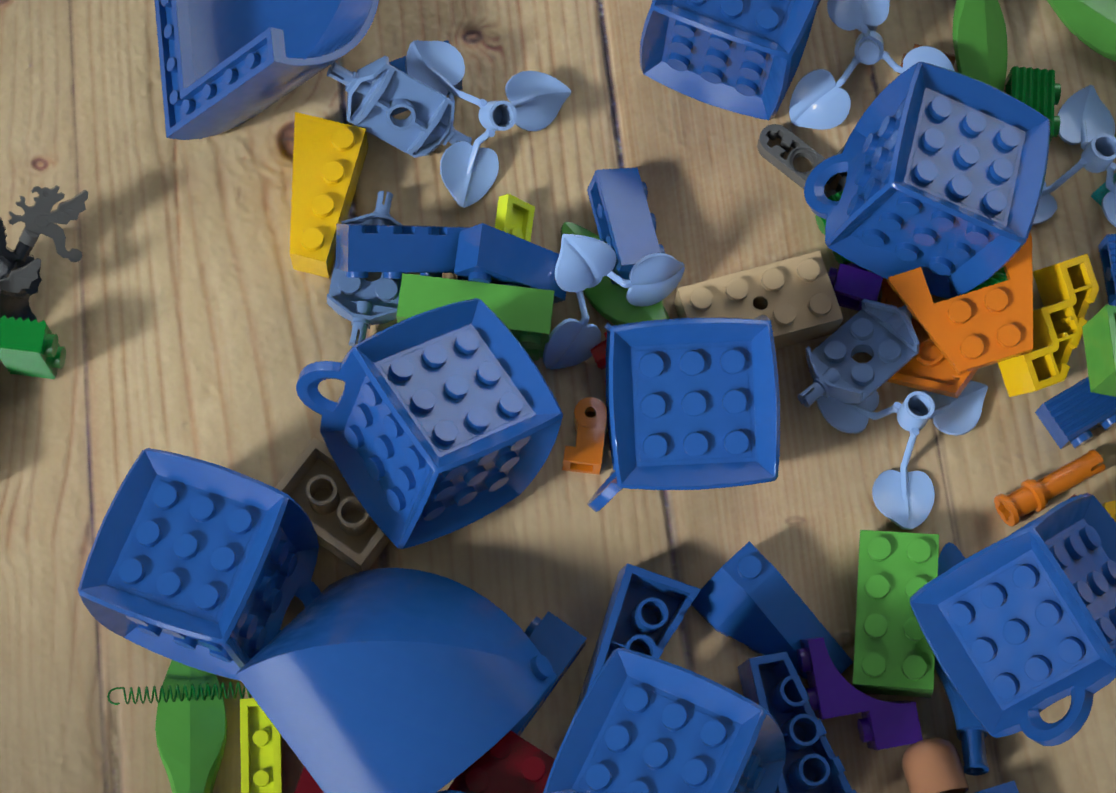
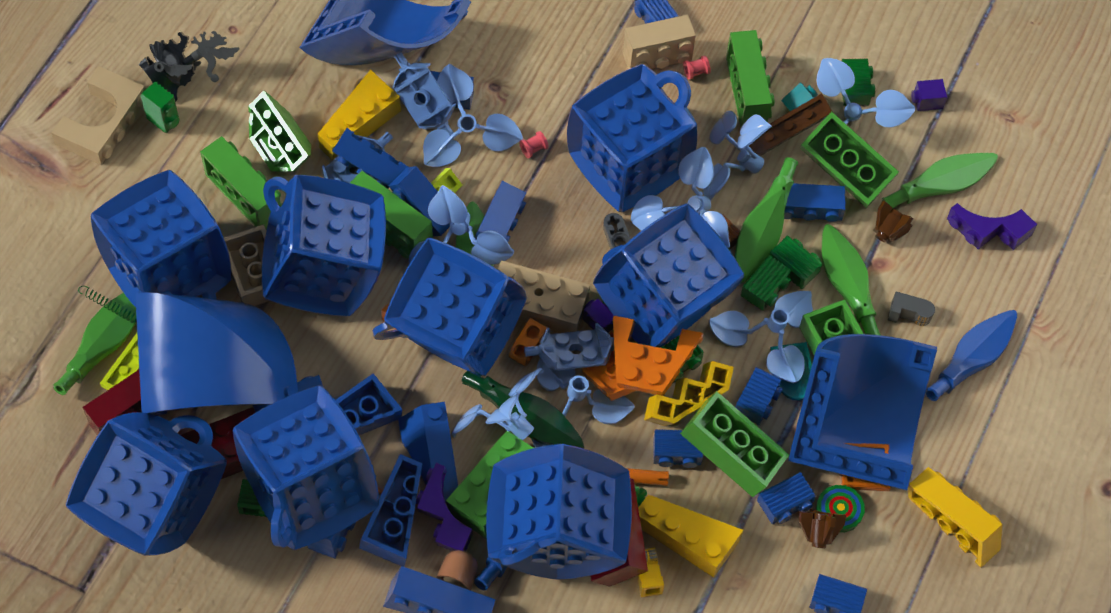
camera: 35 degrees right, 10 degrees down
none -> bright green brick [200,136,282,230]
none -> bright green wedge [248,91,311,172]
none -> light blue plant [452,368,544,440]
none -> dark green animal [462,370,584,449]
none -> orange leg [509,318,547,366]
none -> coral bush [519,131,549,159]
none -> green brick [769,235,823,289]

